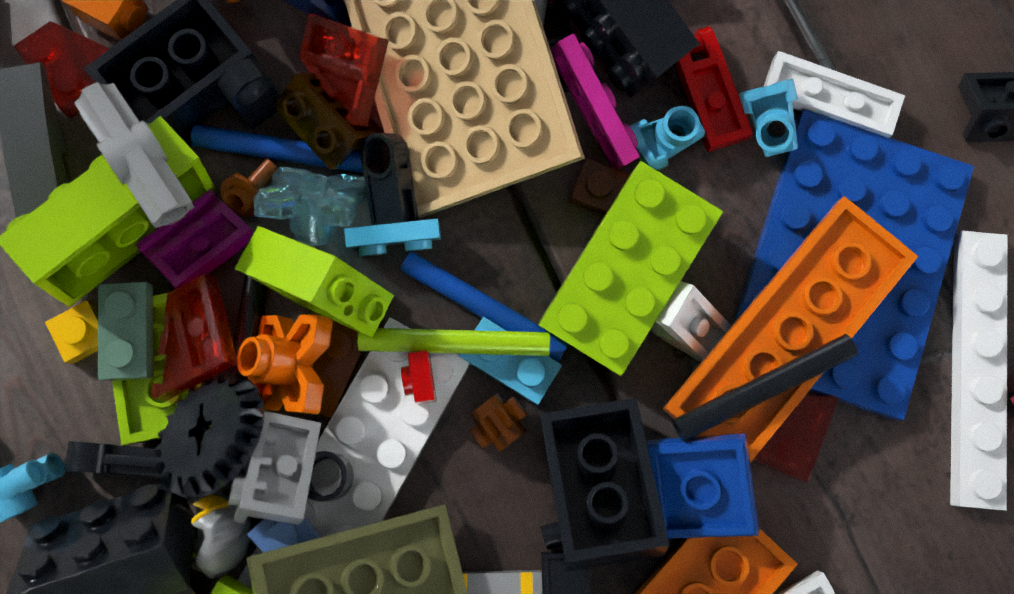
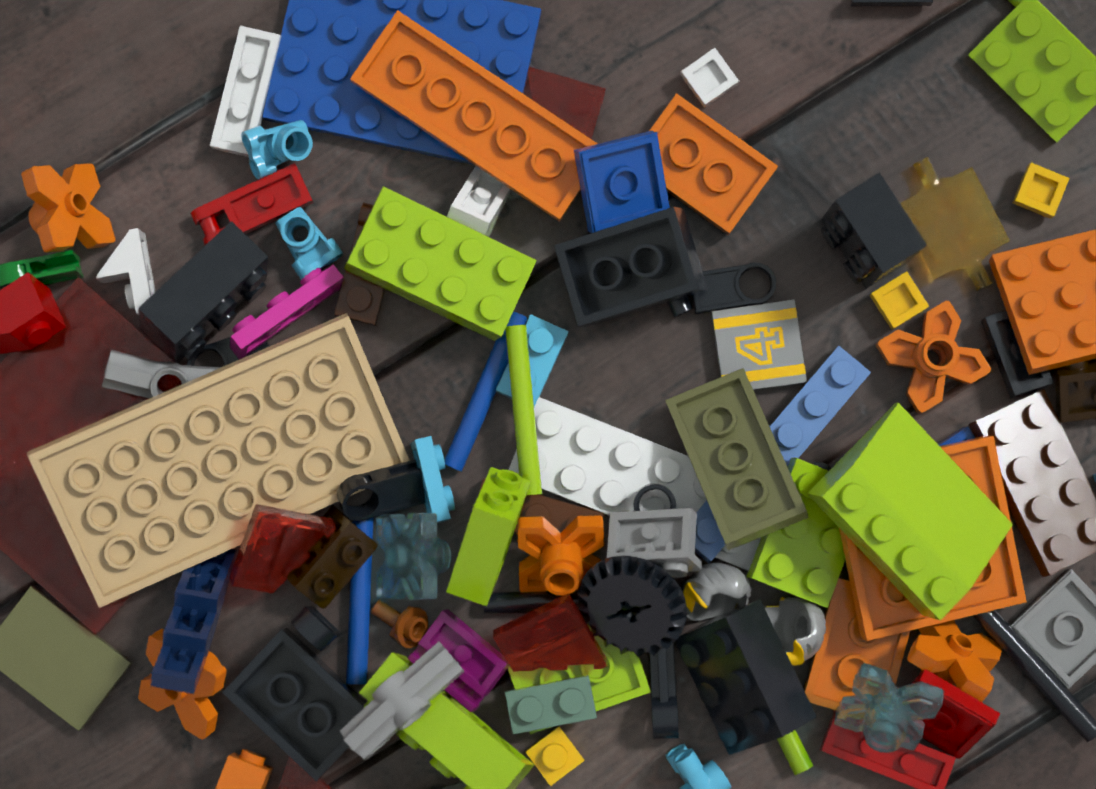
camera: 90 degrees left, 5 degrees up
red plate [401,350,437,405] -> none
reddish brown gear [469,393,528,452] -> none
black piece [672,334,858,442] -> none

